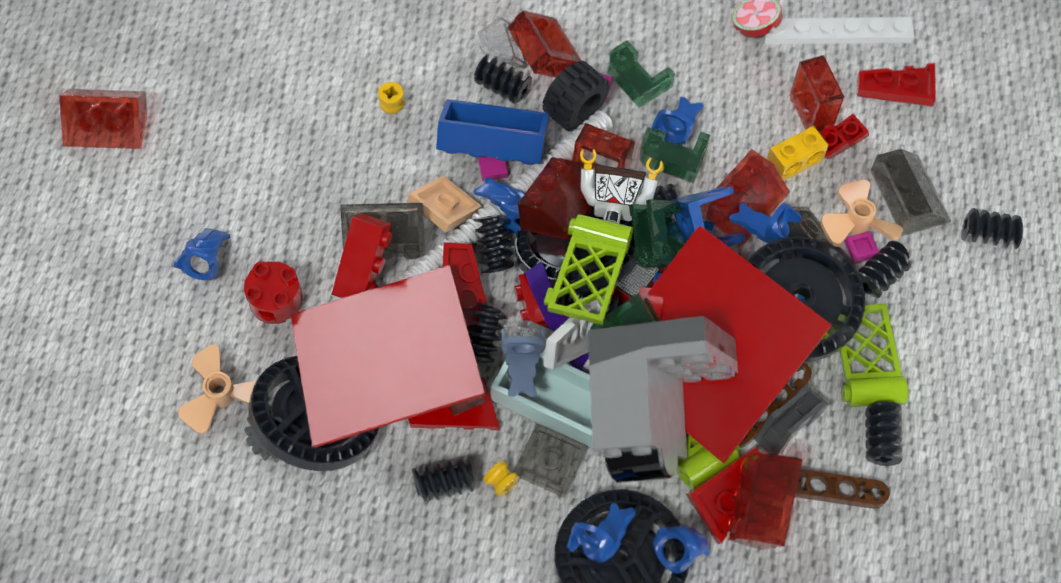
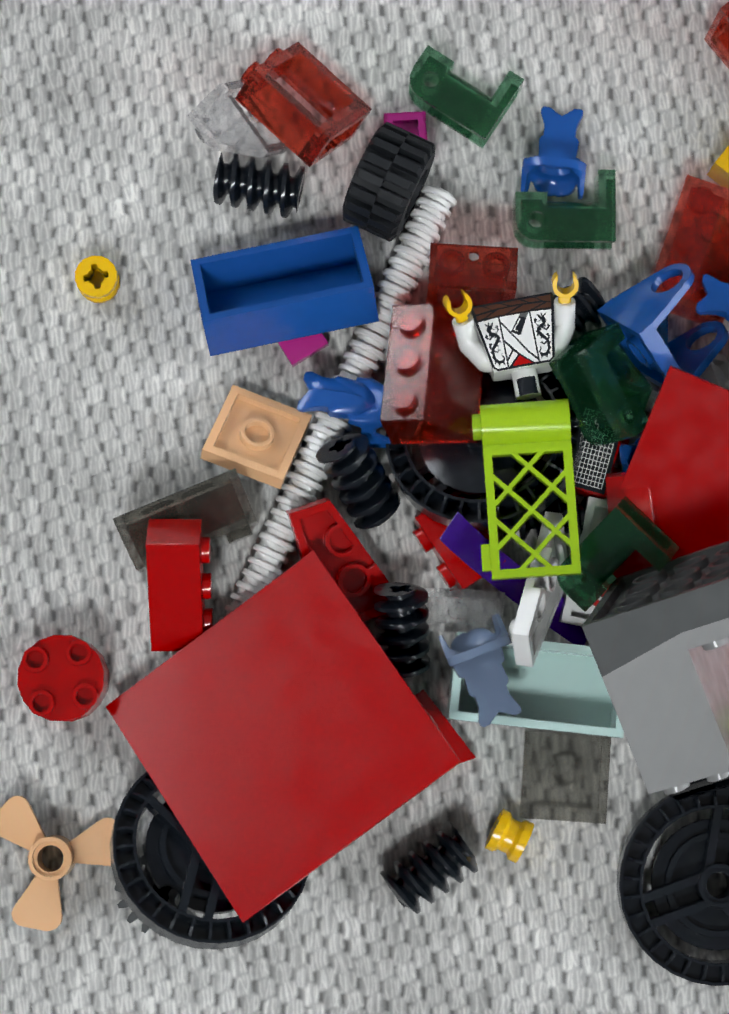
camera: 25 degrees left, 20 degrees up
blue hair [567,503,636,562] -> none

